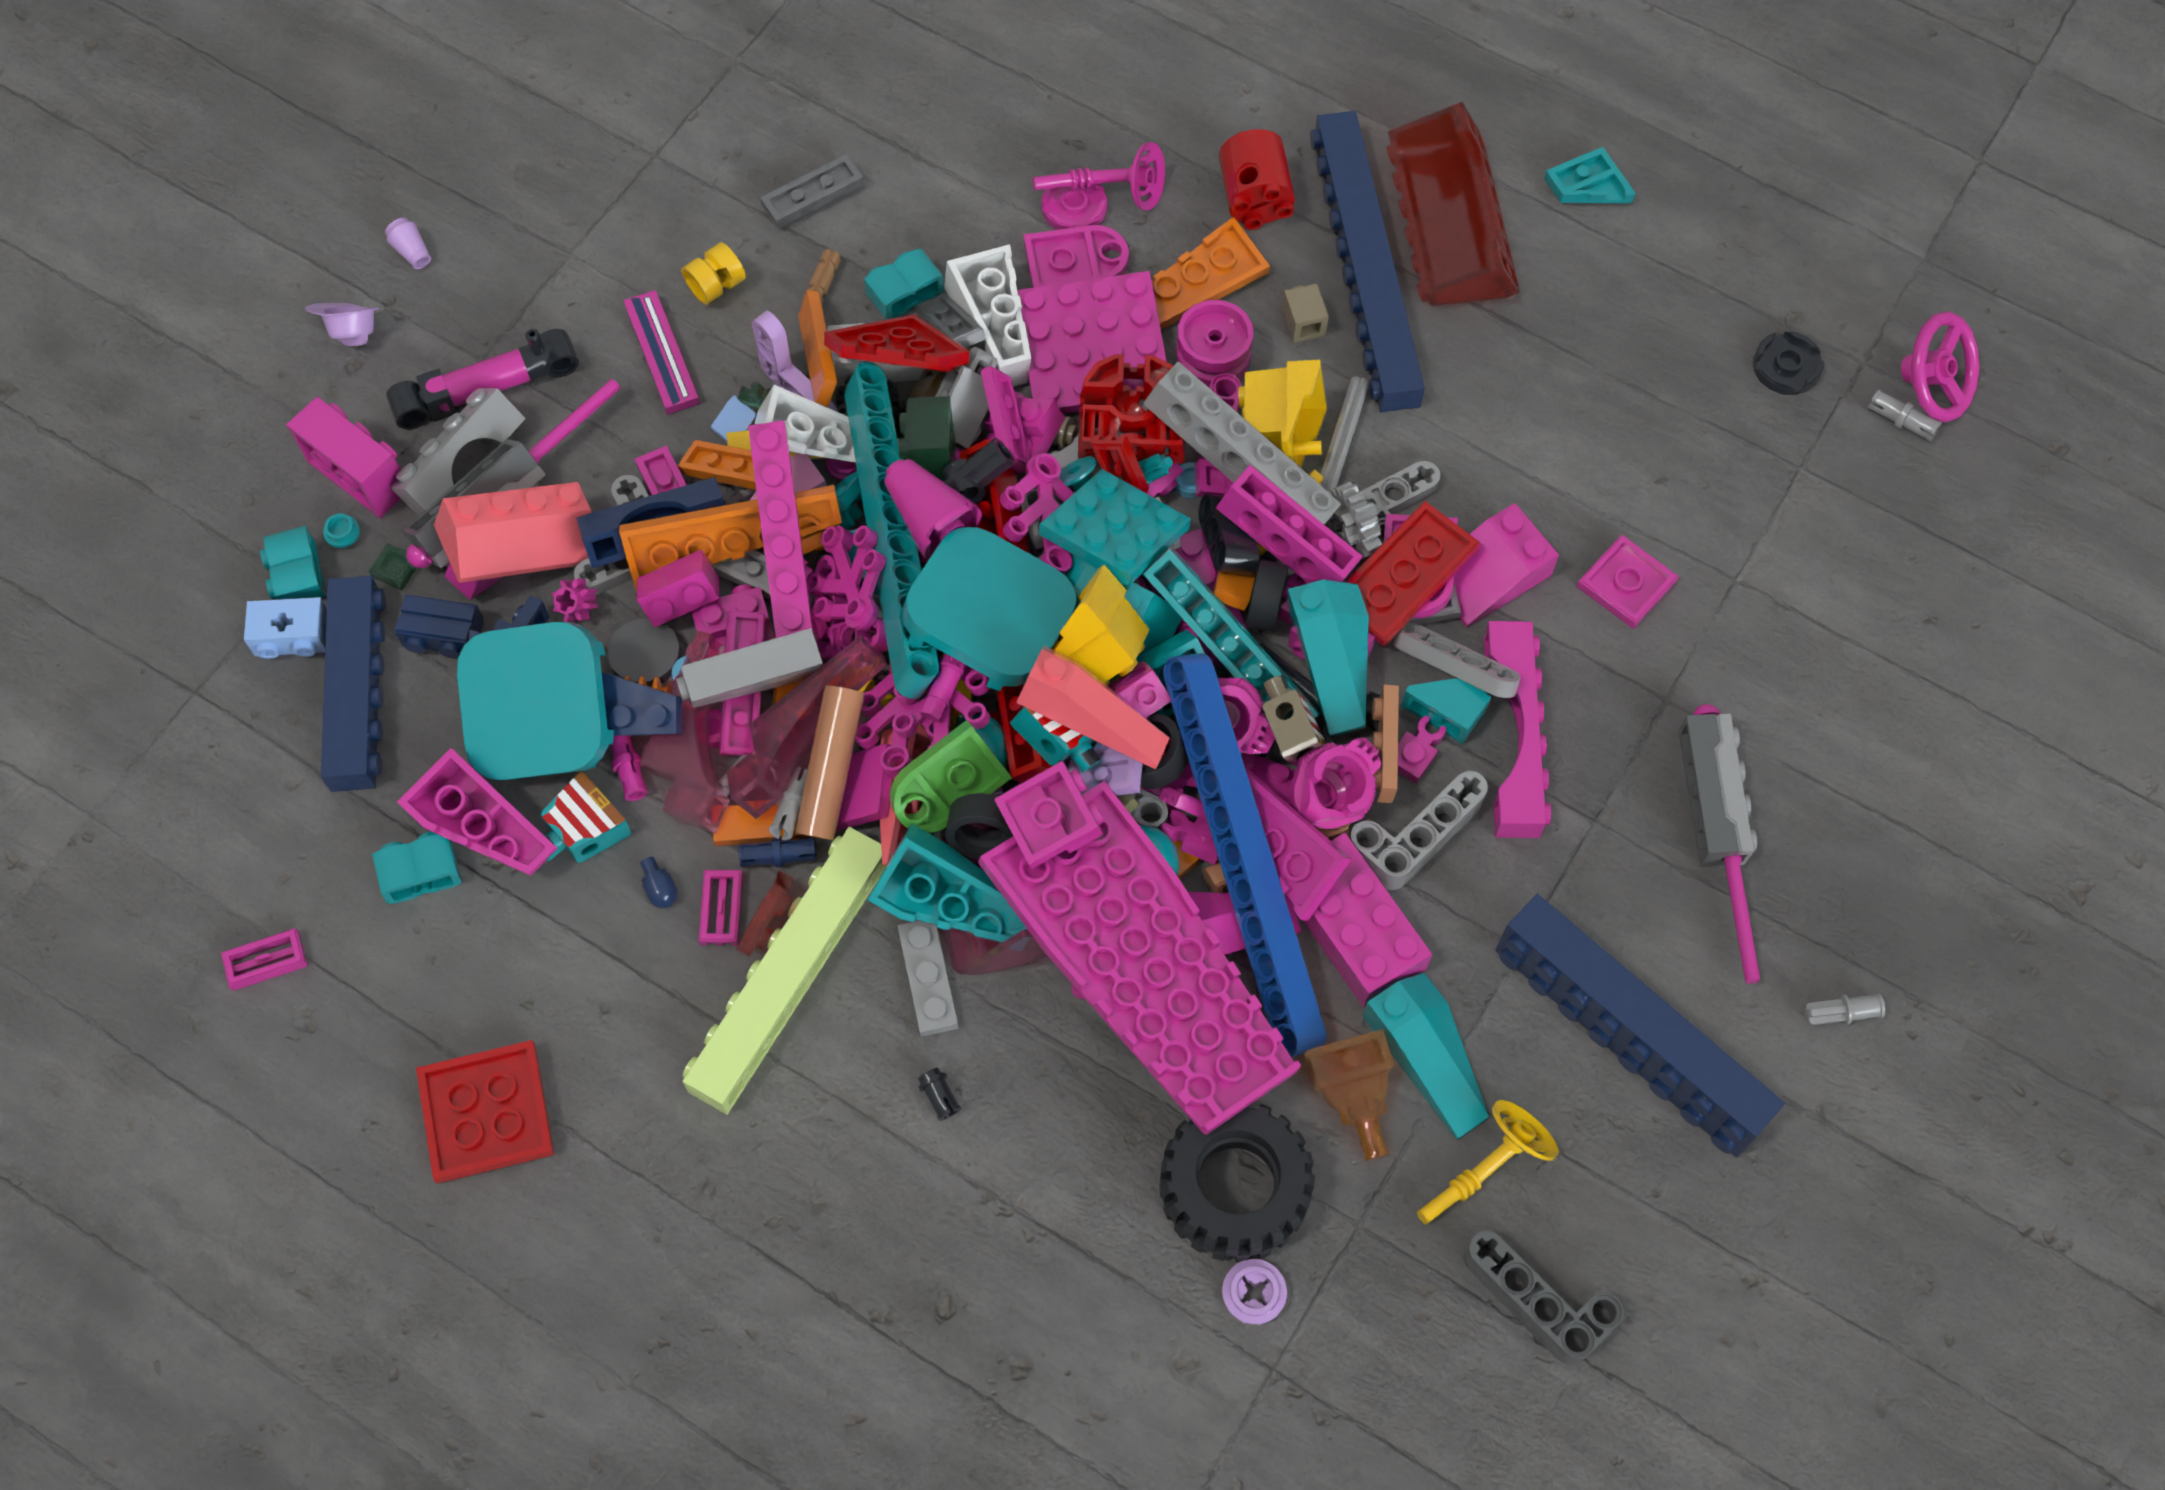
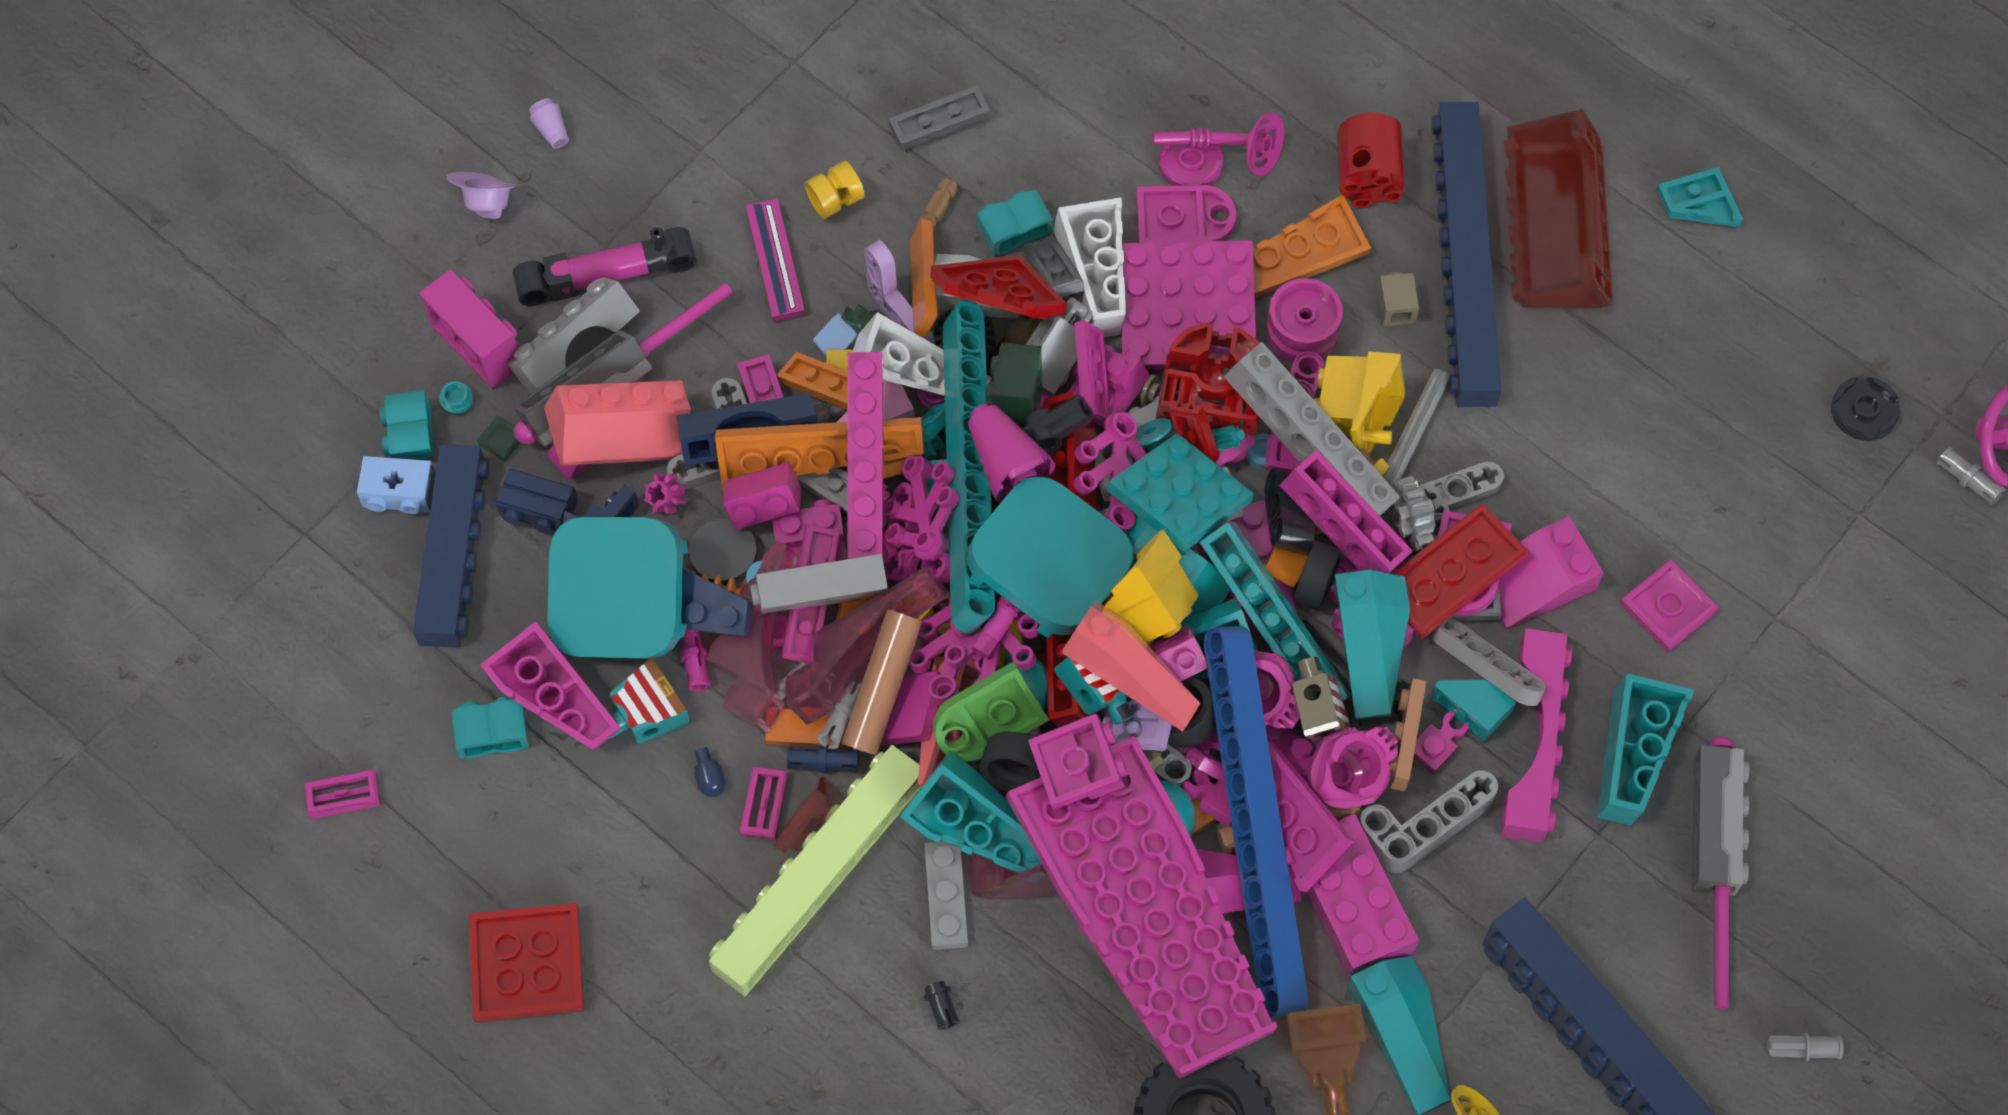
camera: 10 degrees right, 0 degrees up
none -> teal wedge [1596,673,1695,826]

